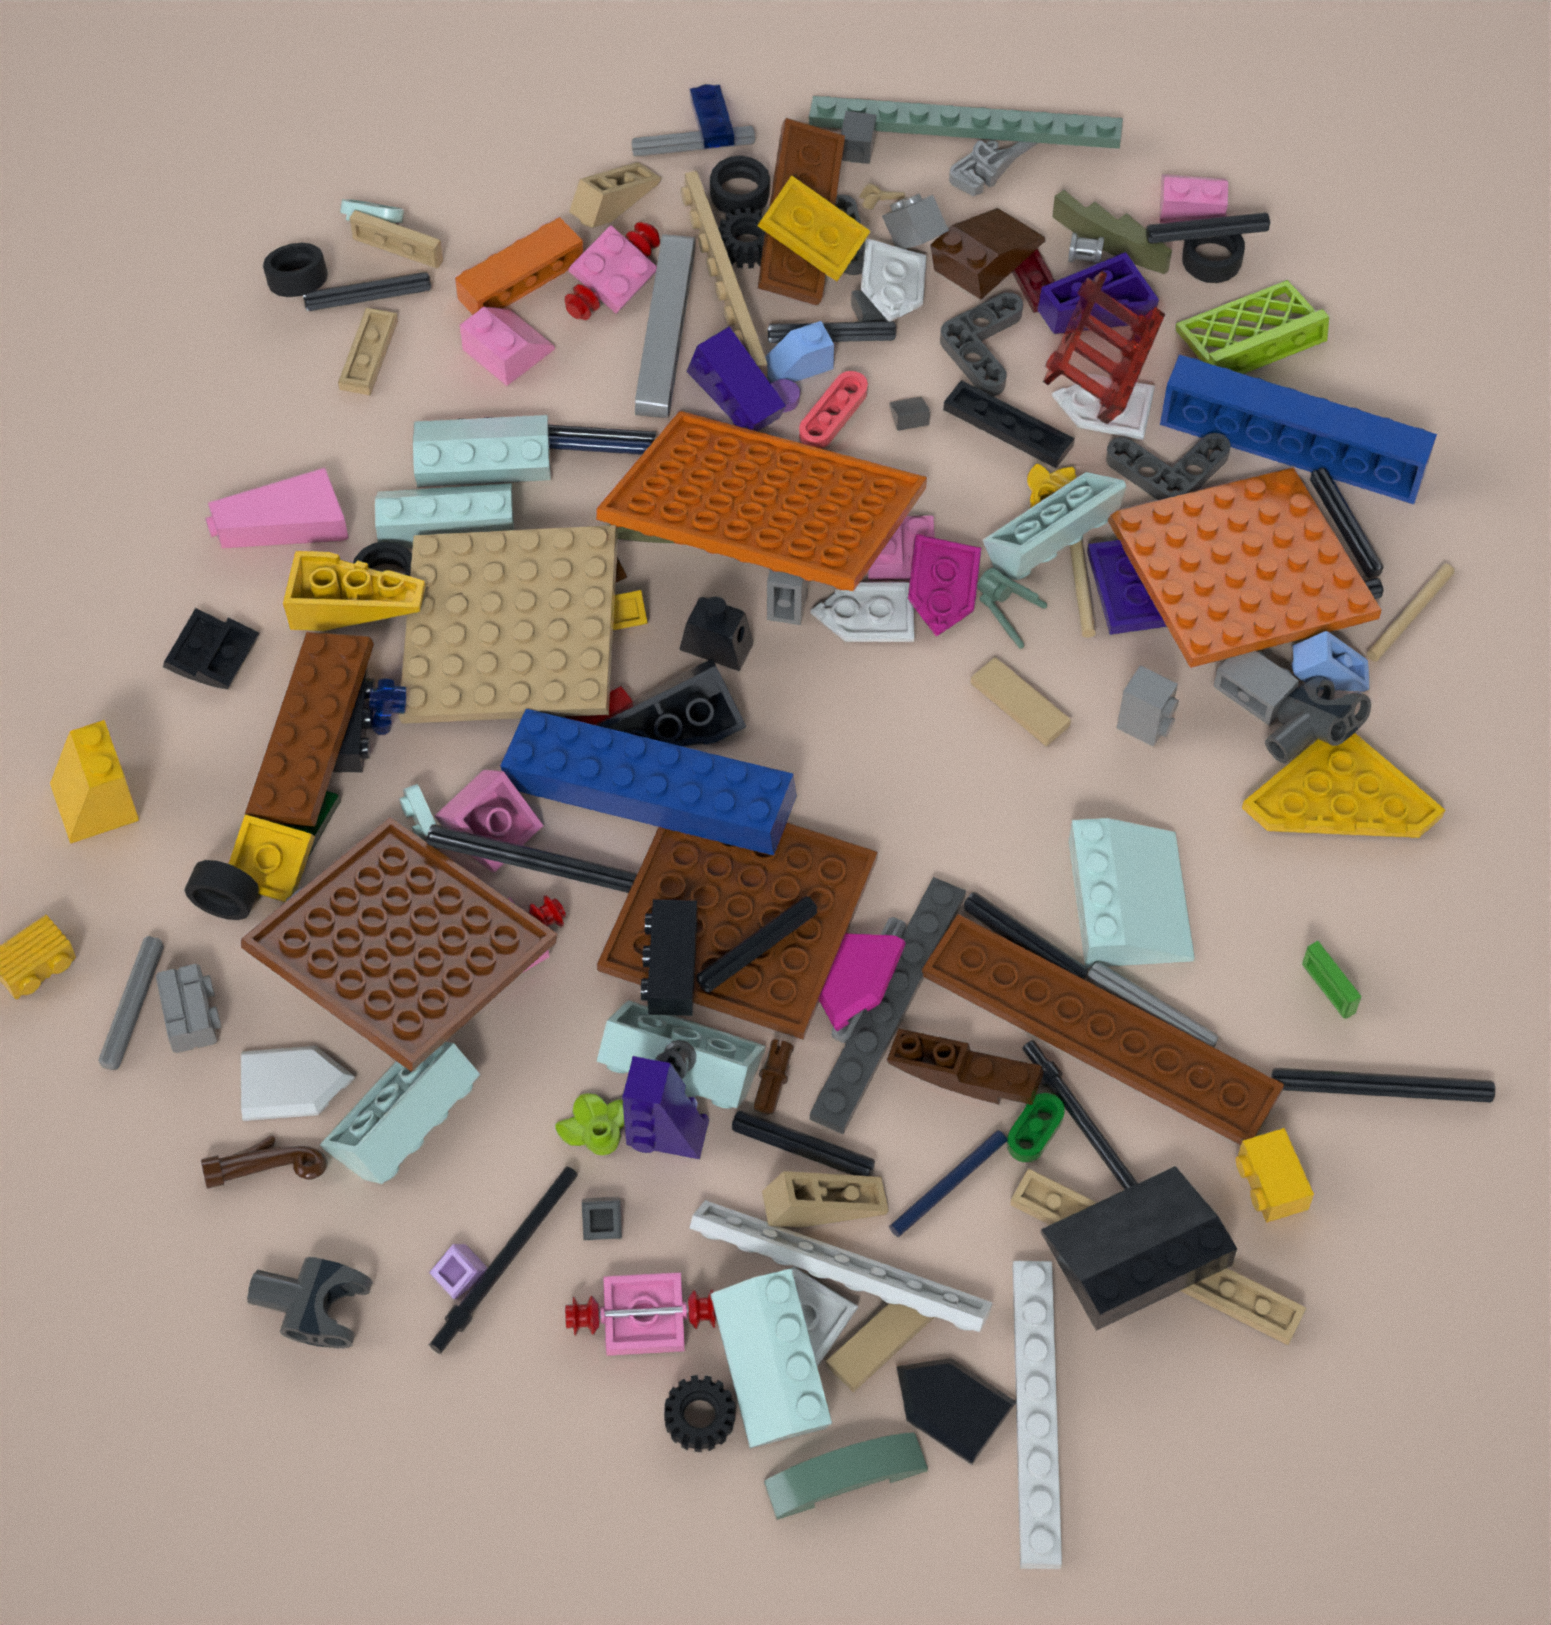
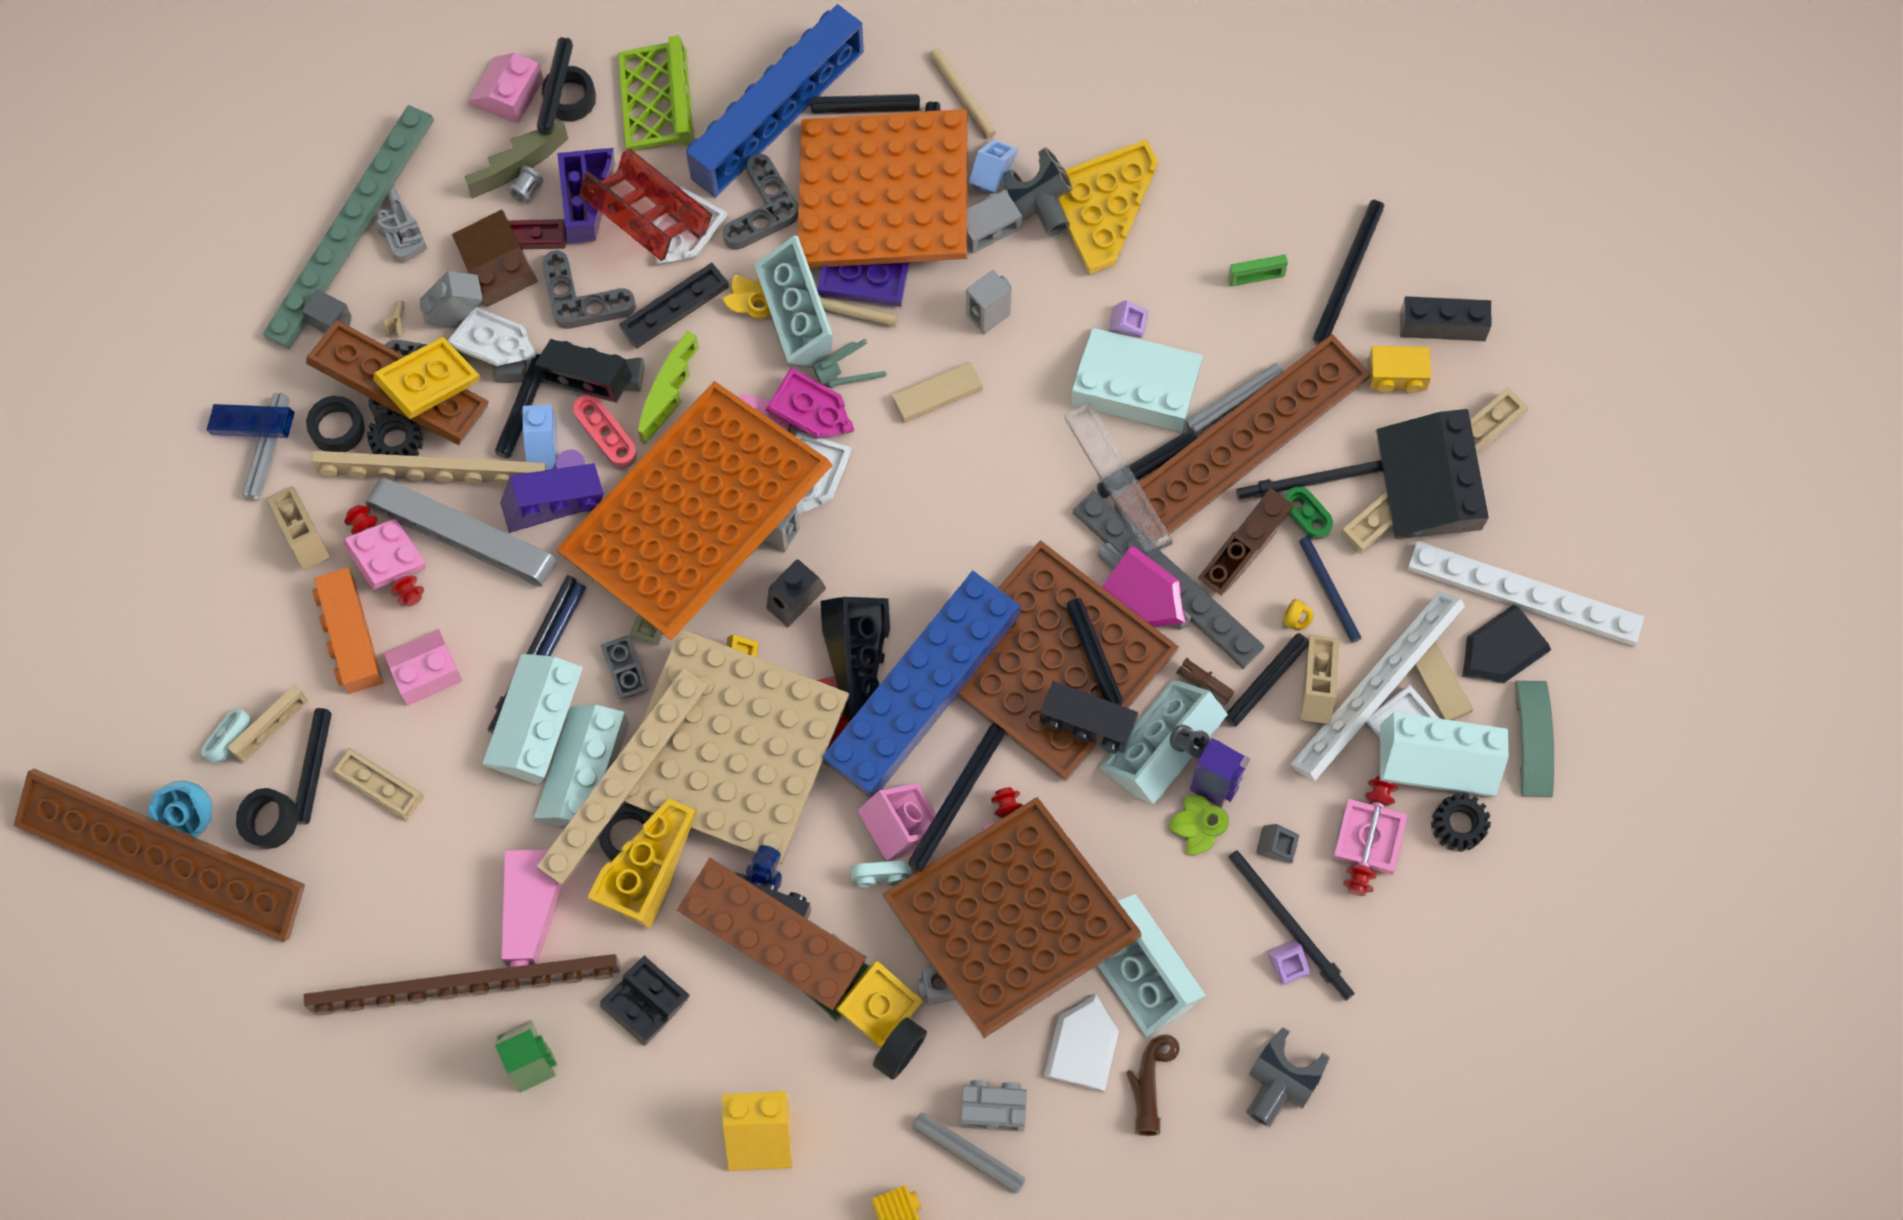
camera: 70 degrees left, 10 degrees up
none -> dark orange plate [13,768,305,942]
none -> medium azure cylinder [148,780,213,838]
none -> reddish brown plate [304,954,620,1015]
none -> green wedge [495,1020,557,1092]
none -> black brick [534,339,632,403]
none -> tan plate [537,668,709,885]
none -> dark grey slope [601,635,649,700]
none -> lime slope [638,330,699,444]
none -> clear tile [1064,403,1172,556]
none -> lavender slope [1109,300,1148,337]
none -> yellow tile [1282,598,1314,630]
none -> black brick [1400,296,1492,341]

